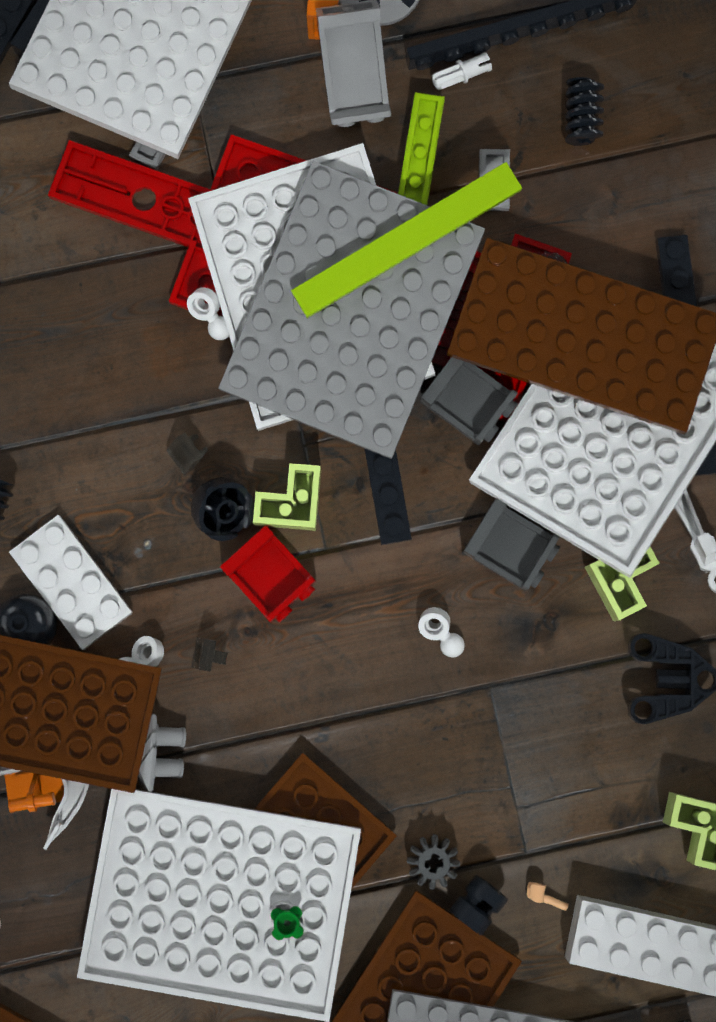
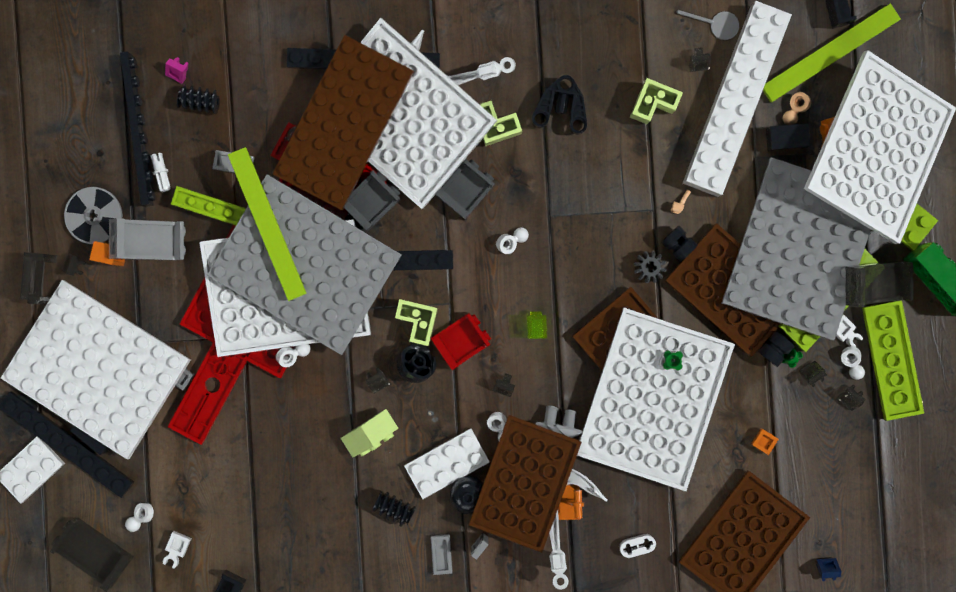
camera: 80 degrees left, 5 degrees up
none -> dark pink tile [165,57,188,84]
none -> yellowish green brick [341,409,398,457]
none -> clear neon green brick [526,311,547,339]

